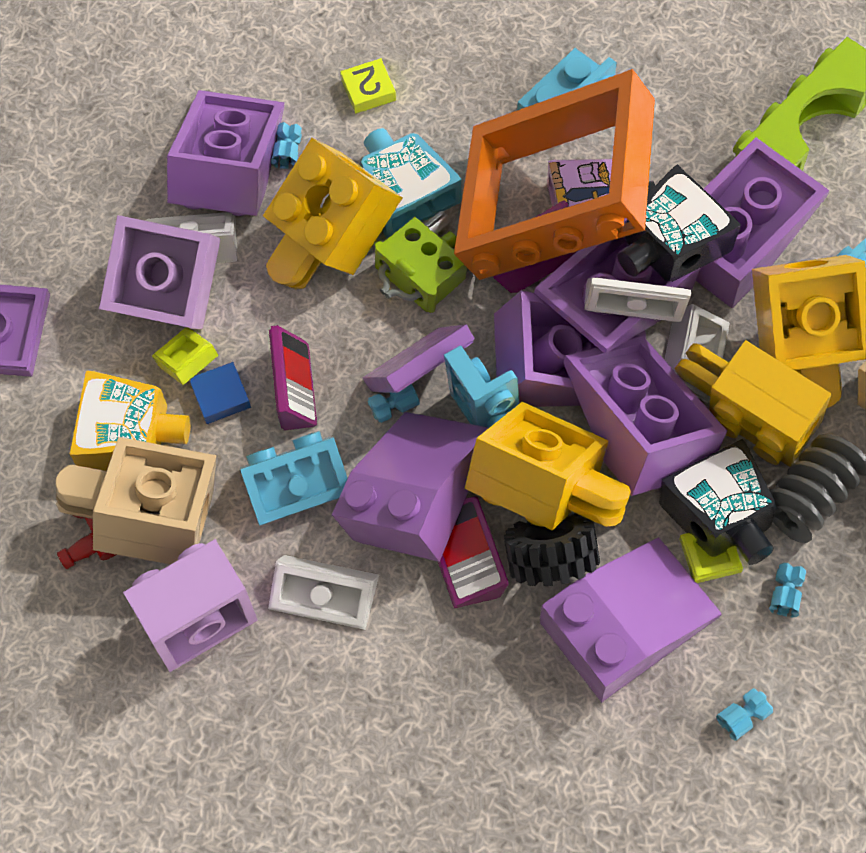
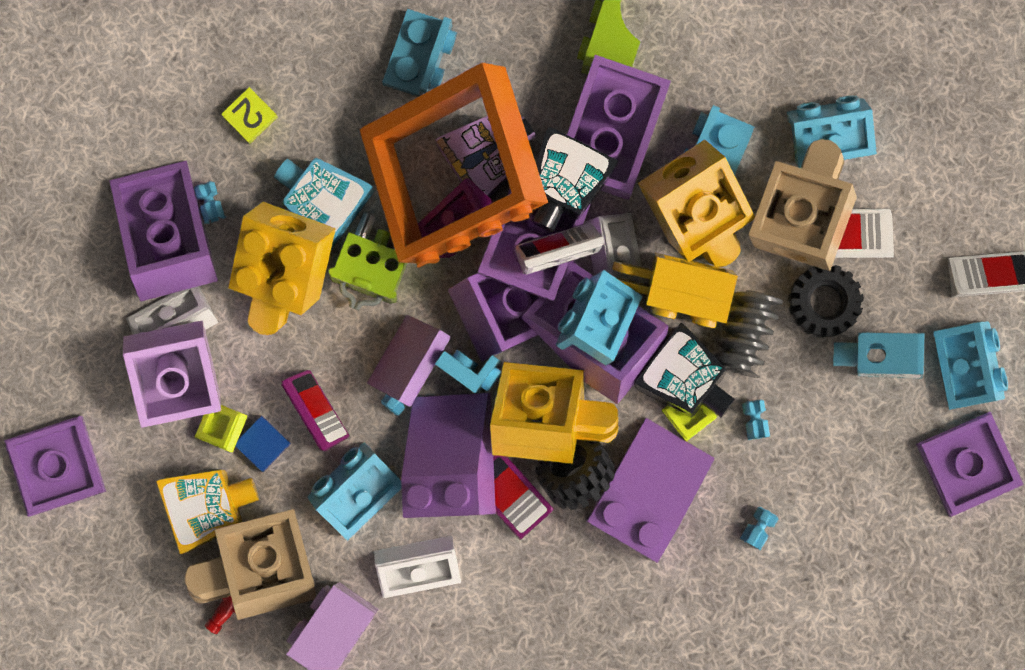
camera: 30 degrees left, 20 degrees up
none -> medium azure bracket [556,270,642,366]

